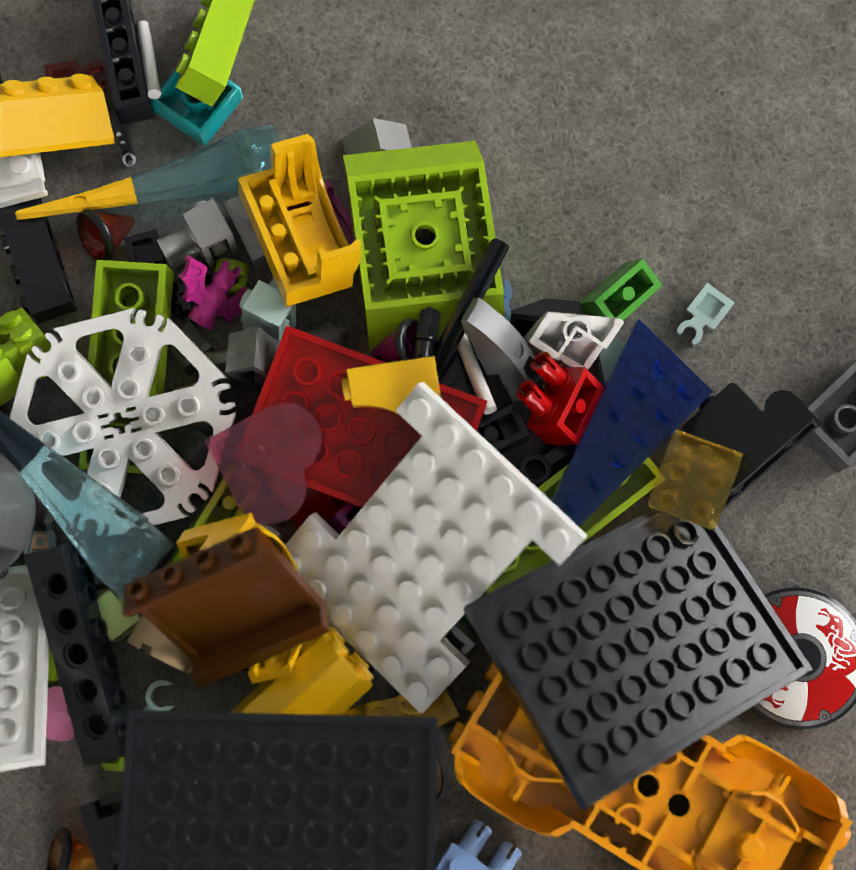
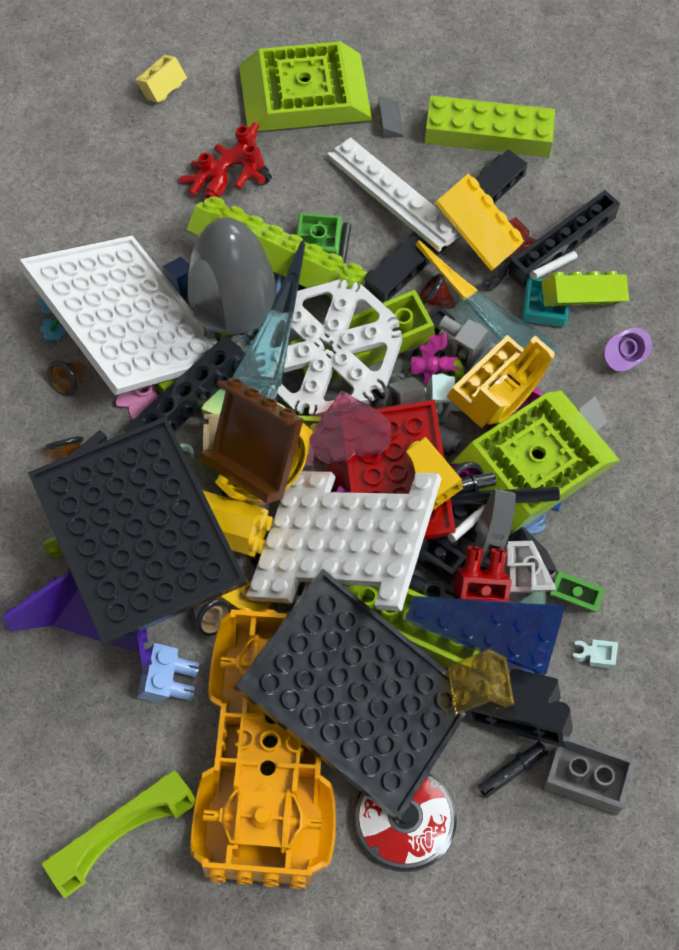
camera: 65 degrees right, 15 degrees down
none -> black pin [477,741,548,799]
none -> medium lavender piece [604,327,652,372]

